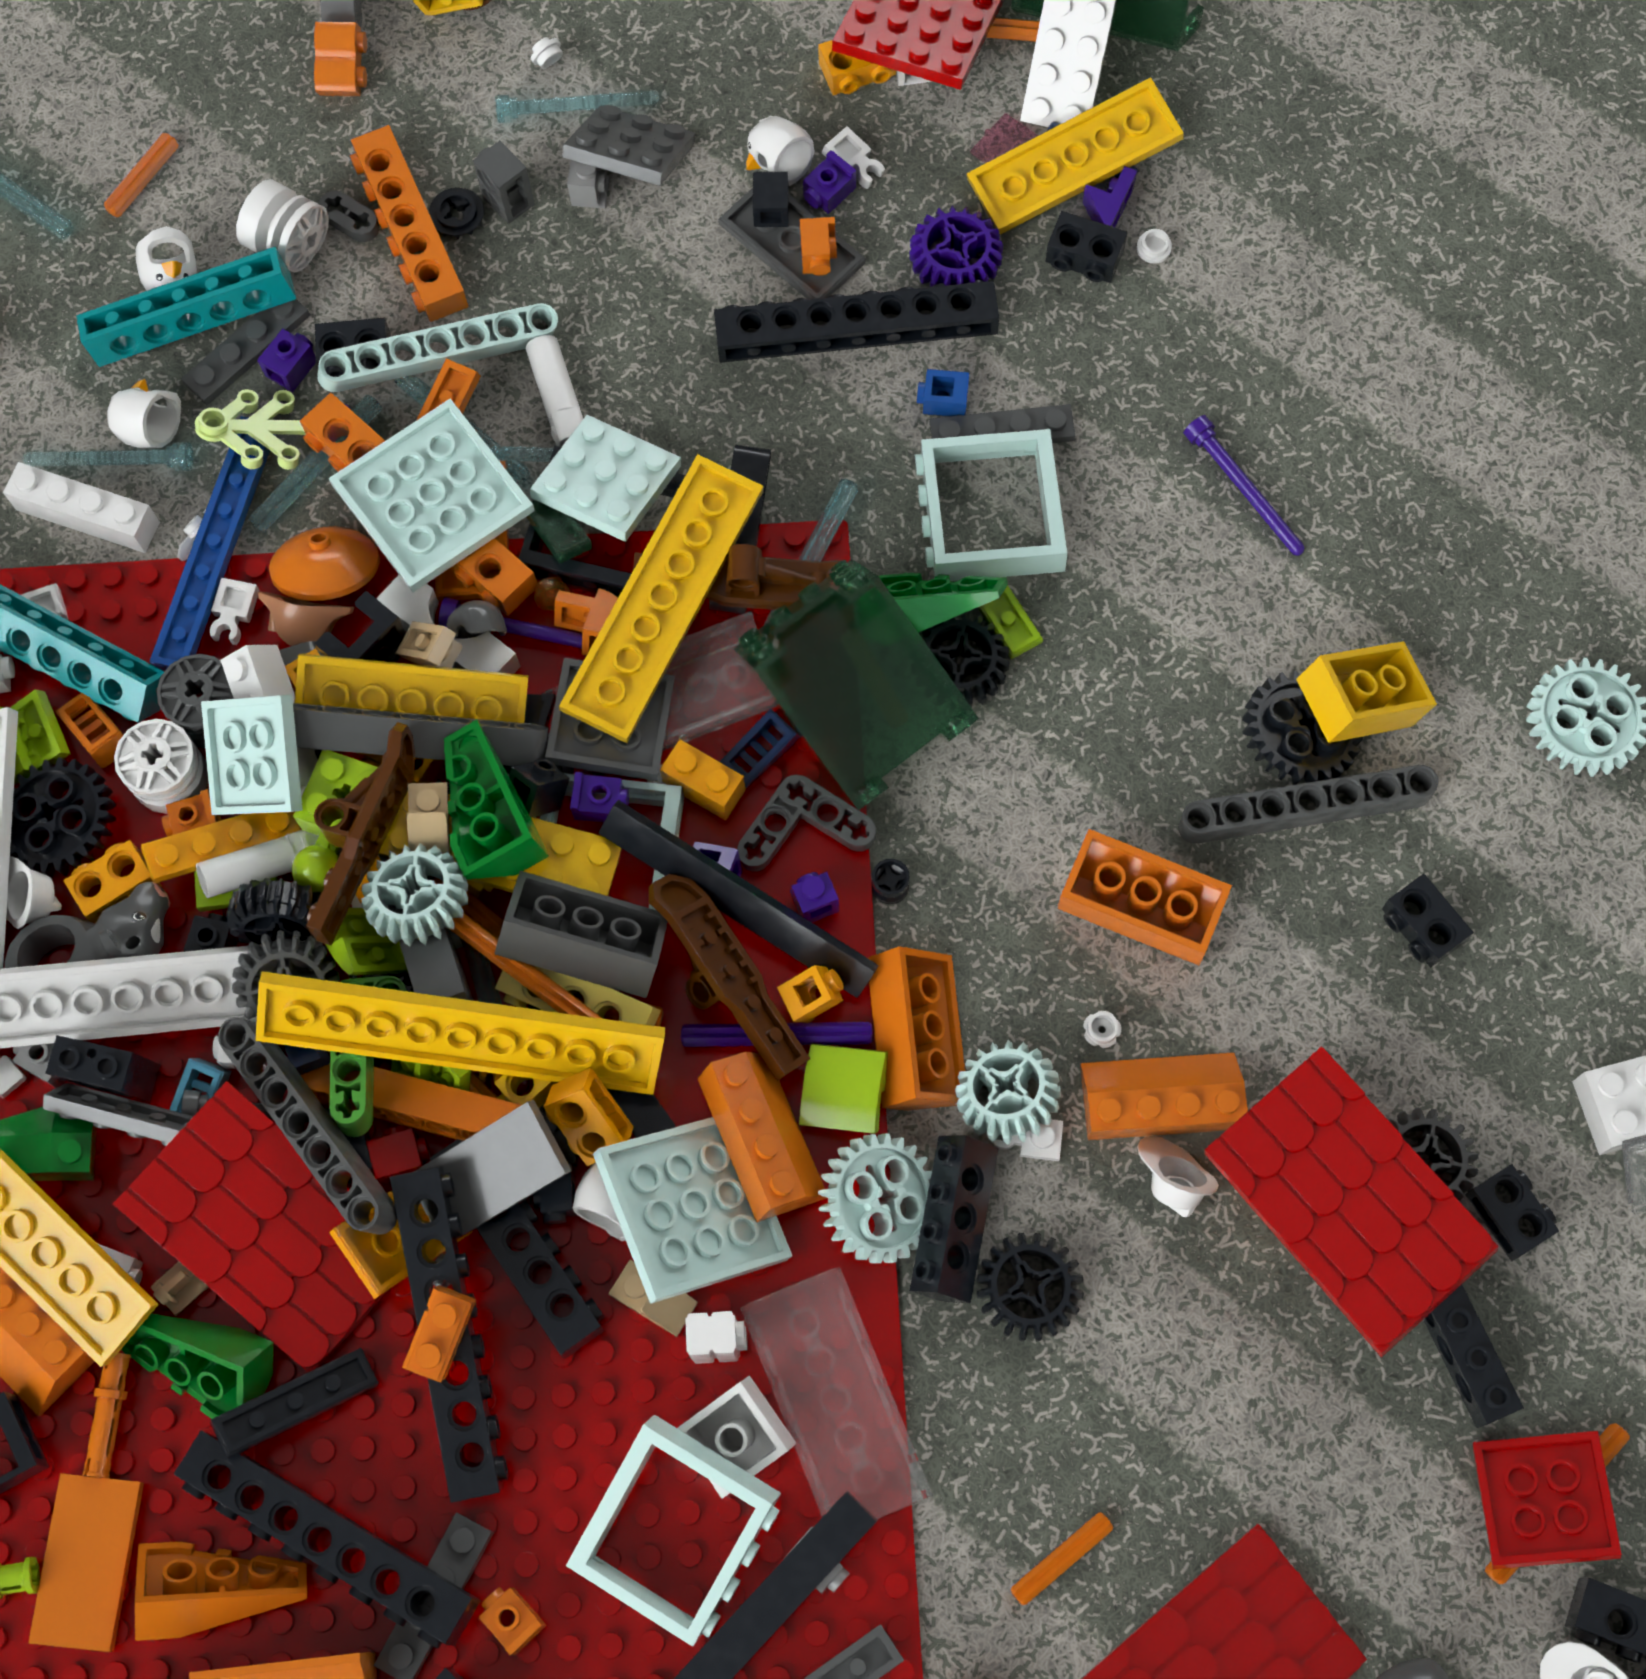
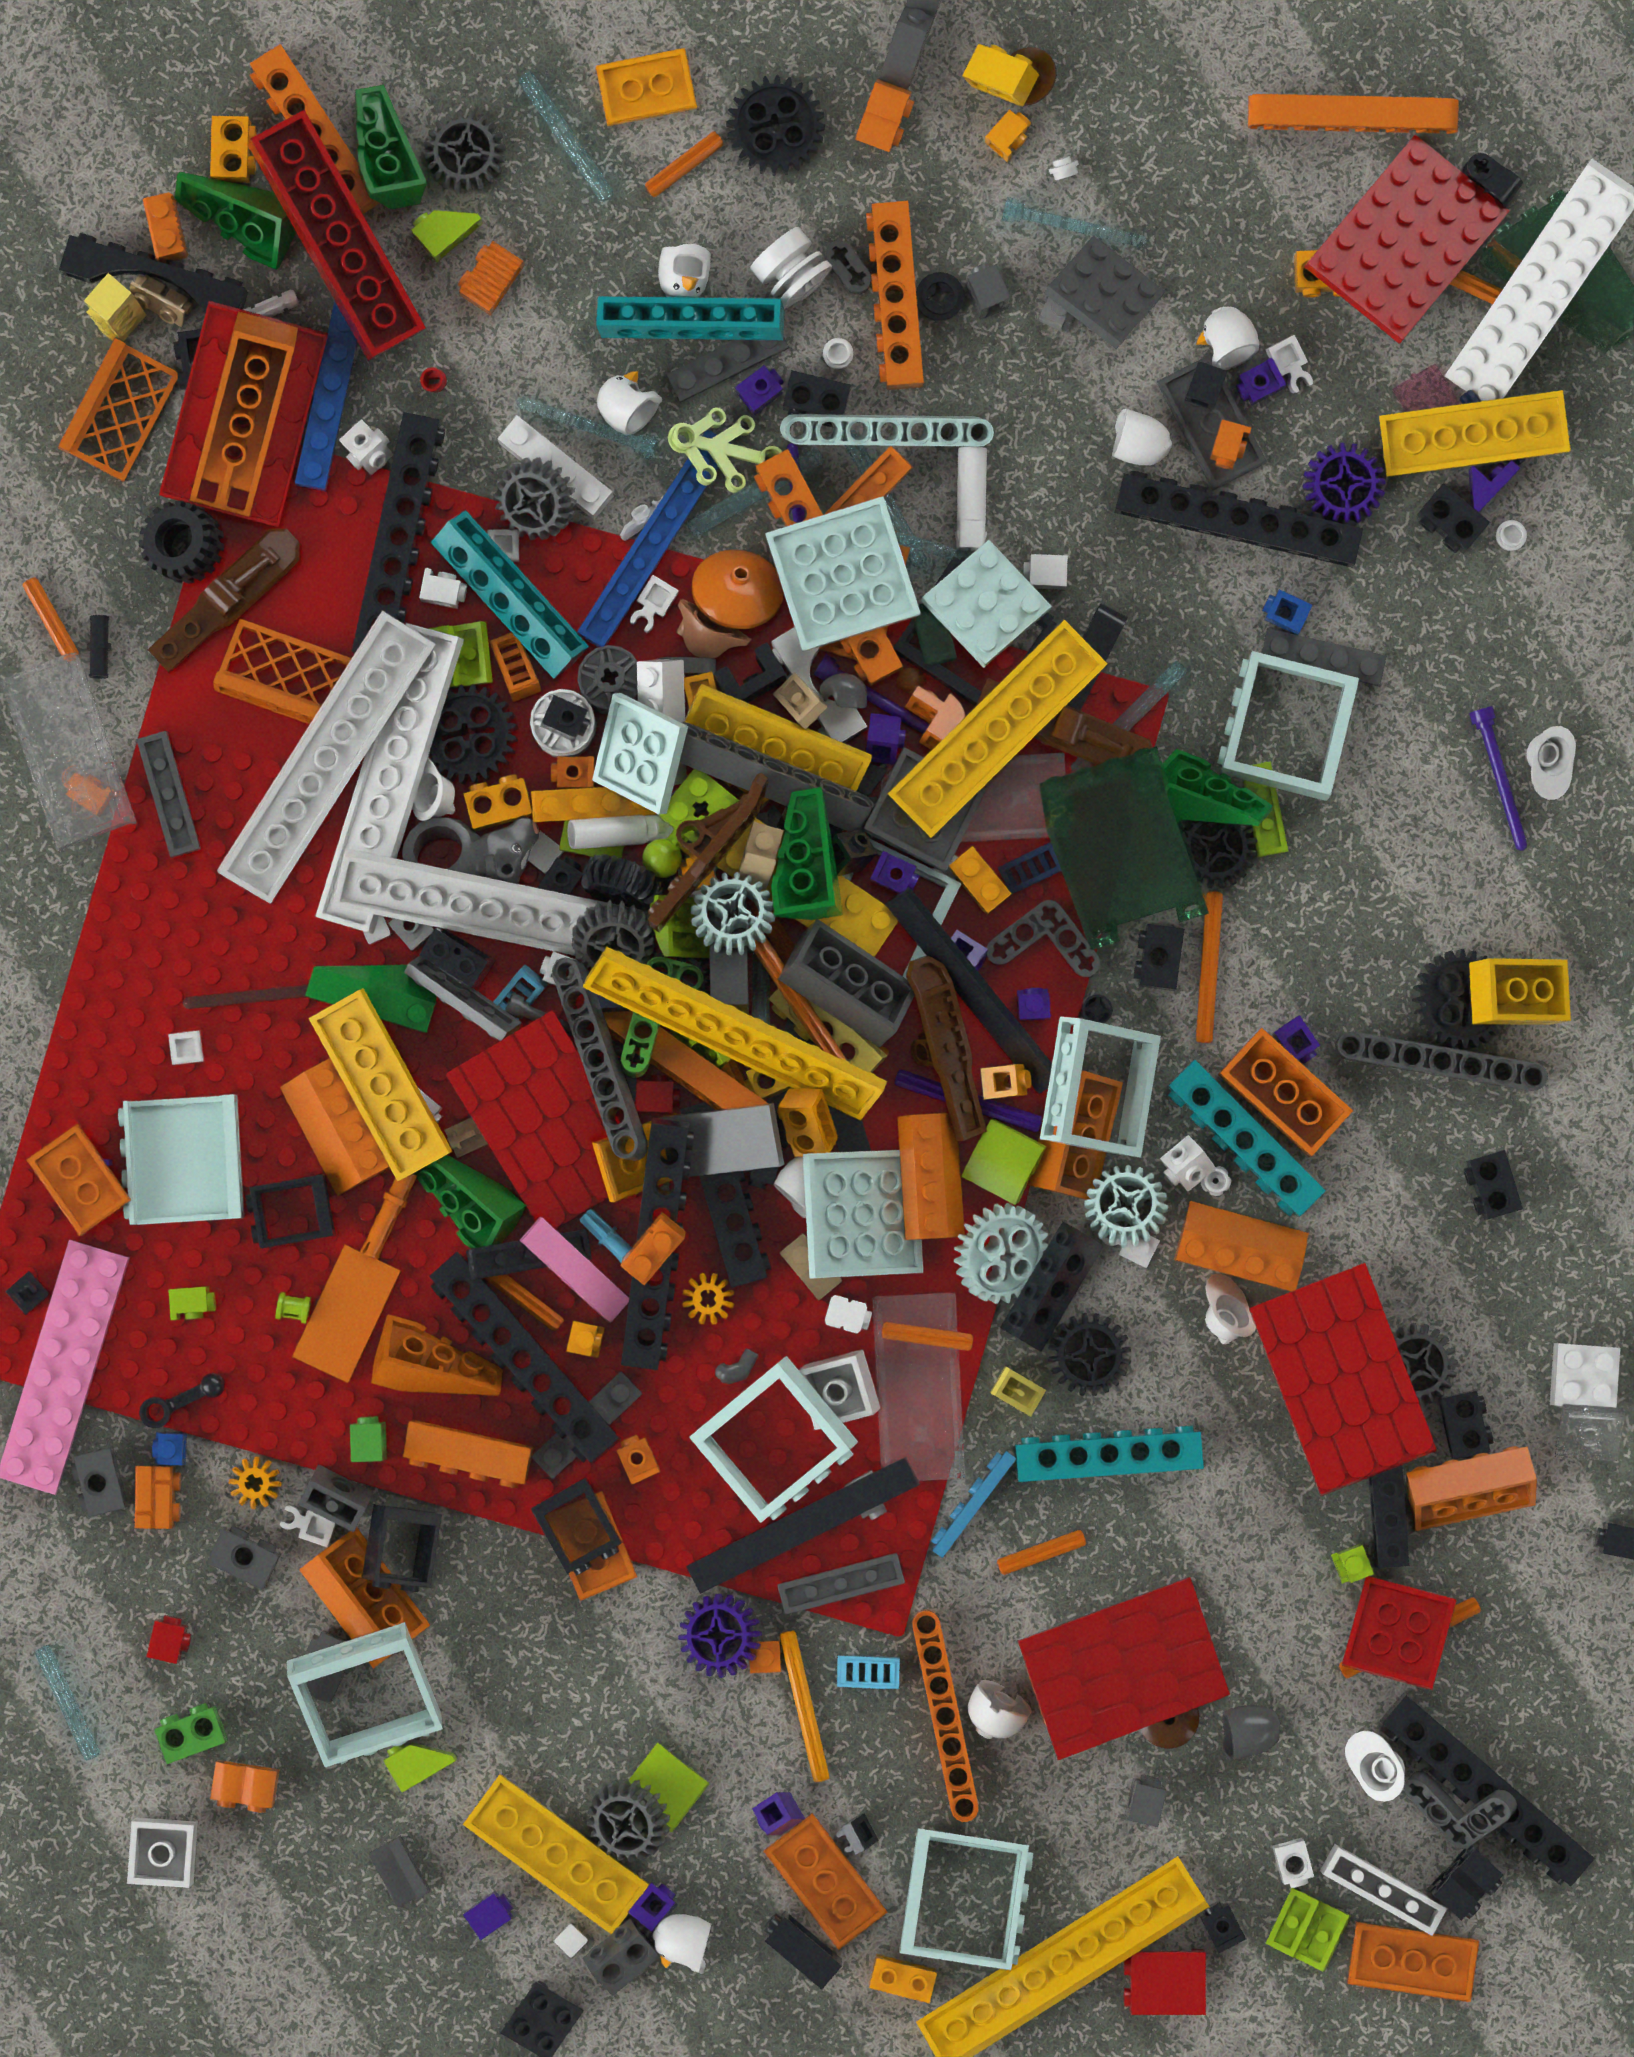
camera: 15 degrees right, 15 degrees up
none -> orange axle [485,1274,564,1331]
none -> dark grey gear [494,457,577,540]
none -> bright pink tile [519,1217,629,1323]
none -> white tile [528,831,564,874]
none -> black brick [540,695,590,742]
none -> light orange brick [566,1321,605,1358]
none -> medium azure axle [580,1209,633,1263]
none -> light orange tile [595,48,697,126]
none -> light orange gear [682,1273,734,1324]
none -> dark grey arm [715,1348,759,1384]
none -> black gear [726,75,825,176]
none -> white plate [823,338,853,369]
none -> dark purple brick [866,713,906,765]
none -> orange axle [881,1322,973,1351]
none -> dark azure plate [931,1450,1016,1558]
none -> light orange brick [985,109,1031,162]
none -> light yellow slope [990,1366,1046,1417]
none -> teal brick [1015,1426,1204,1482]
none -> white brick [1023,554,1068,590]
none -> light aqua window [1040,1017,1161,1158]
none -> white piece [1112,409,1172,465]
none -> black brick [1133,924,1185,991]
none -> white brick [1160,1135,1216,1192]
none -> teal brick [1167,1060,1326,1217]
none -> orange axle [1196,891,1223,1043]
none -> dark purple brick [1272,1015,1320,1064]
none -> lime brick [1331,1544,1374,1584]
none -> orange slope [1406,1446,1537,1531]
none -> white piece [1527,726,1576,800]

